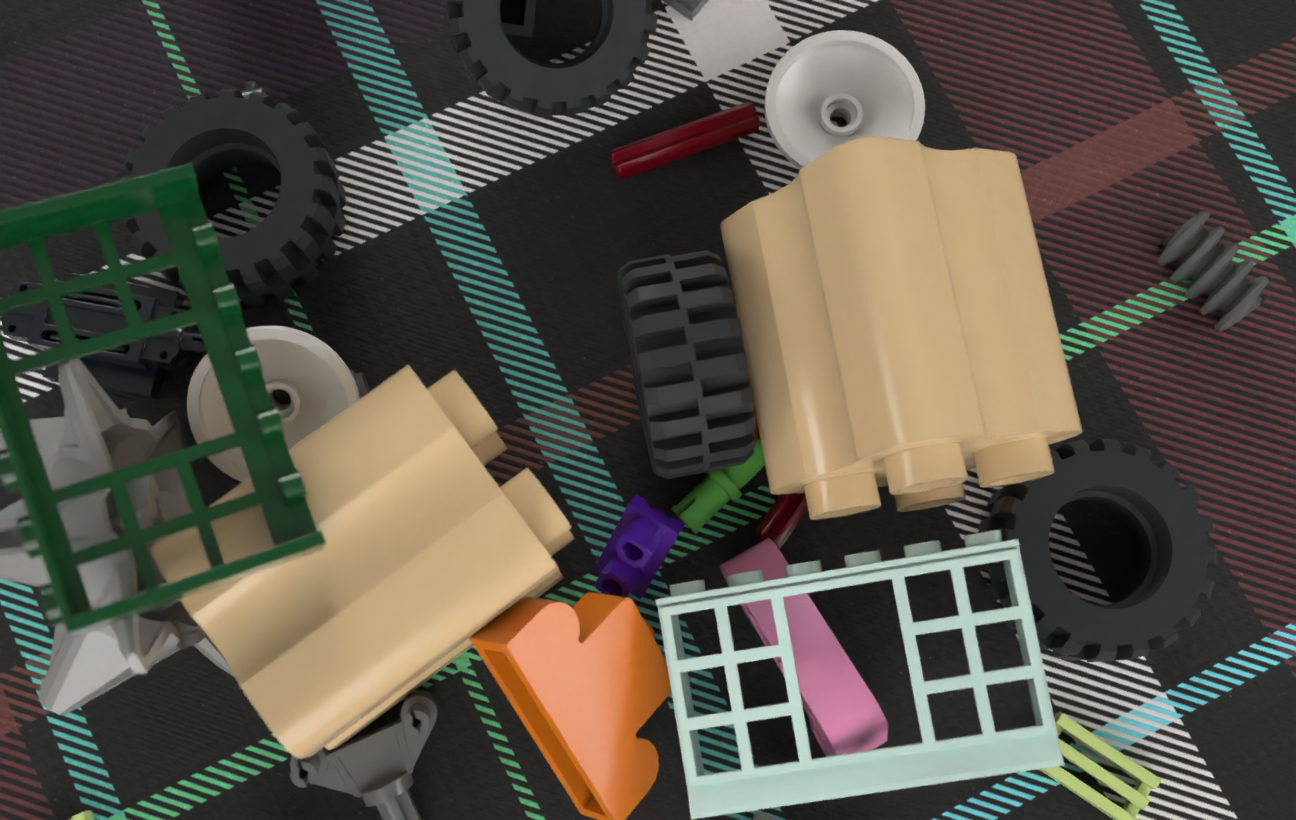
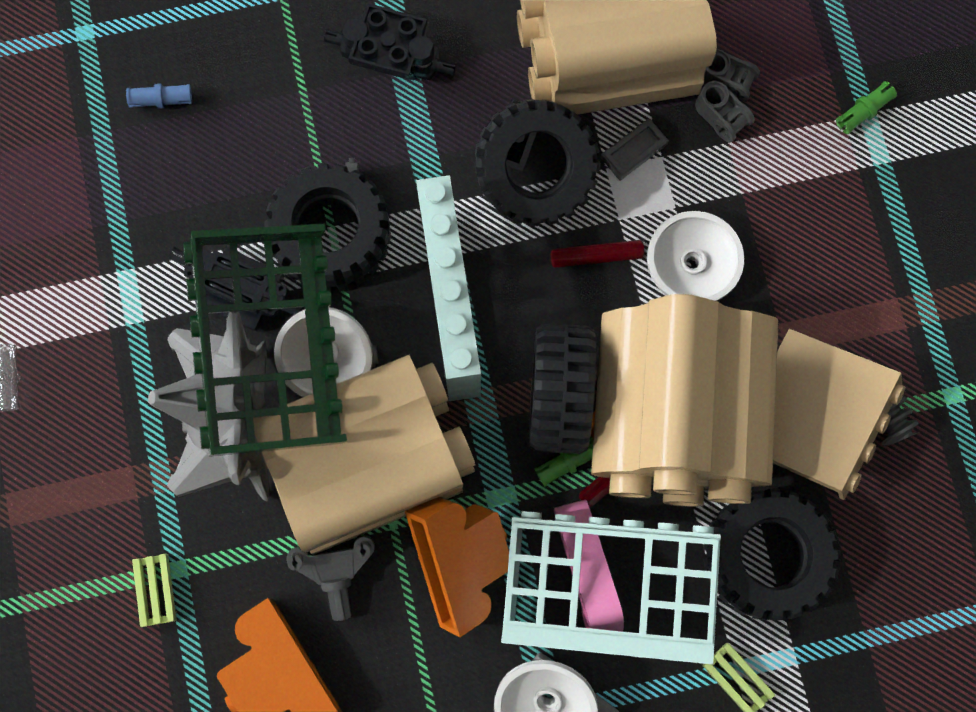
camera: 15 degrees right, 0 degrees up
dark purple hips [593,494,685,599] -> none
none -> light aqua window [416,175,481,401]
none -> tan panel [773,329,905,500]

